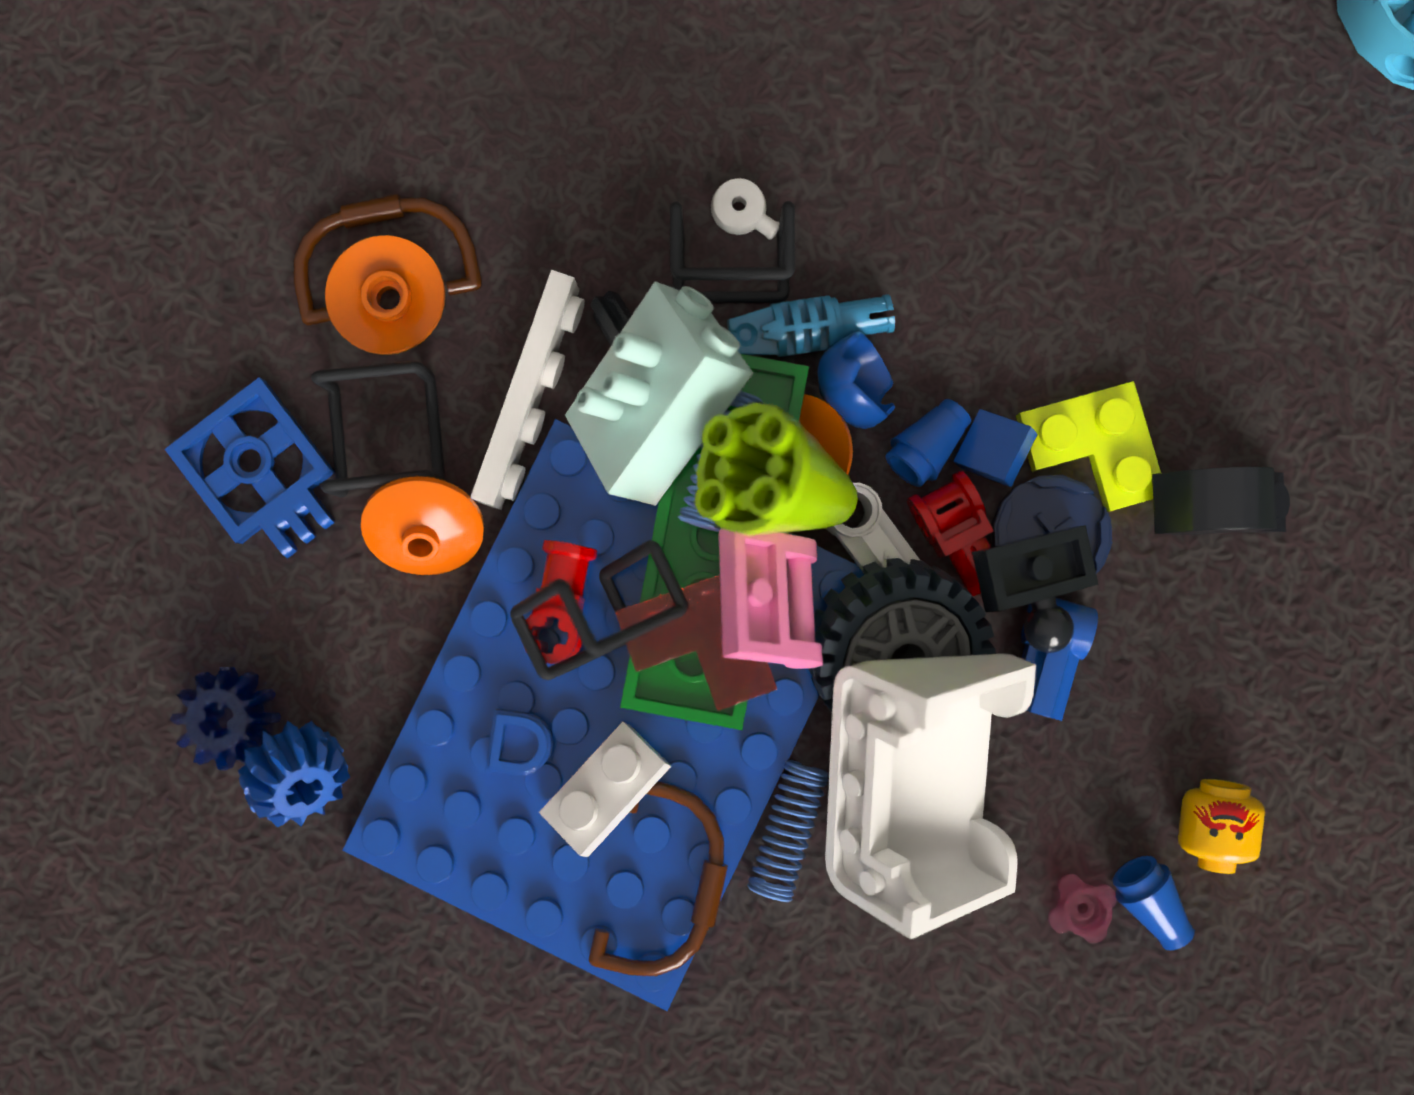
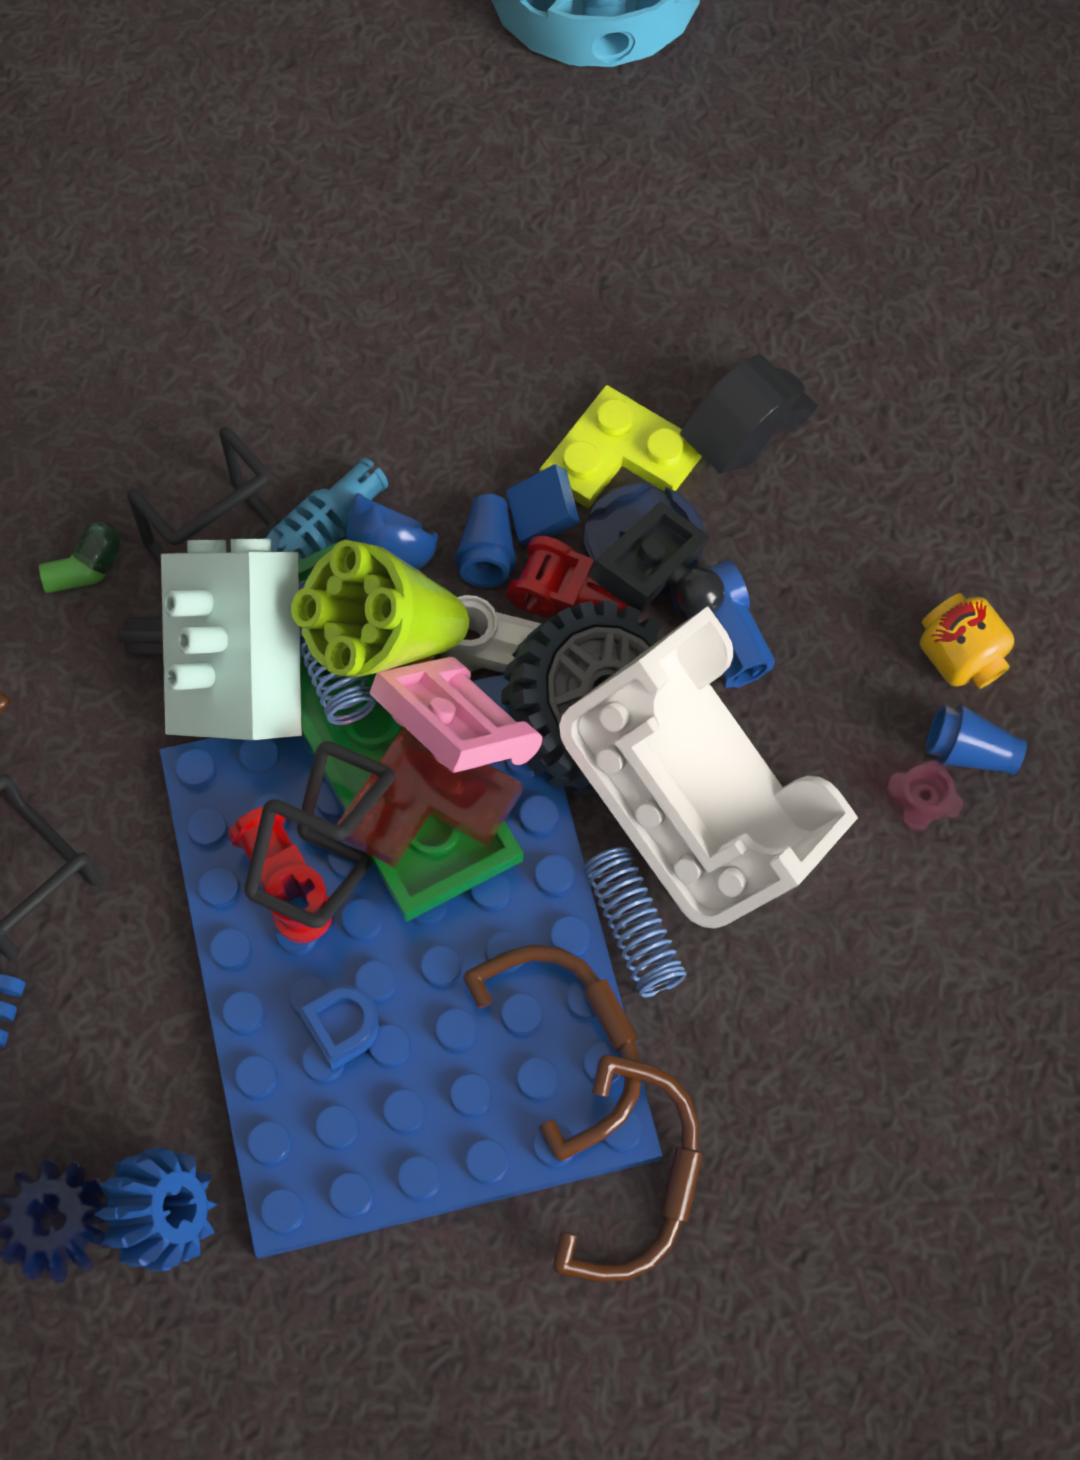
camera: 45 degrees left, 20 degrees down
orange dish [361,476,484,575] -> none
white plate [470,270,585,510] -> none
white plate [539,722,671,857] -> none
white piece [711,178,779,240] -> none
none -> arm [39,521,120,594]
none -> reddish brown piece [553,1055,703,1282]

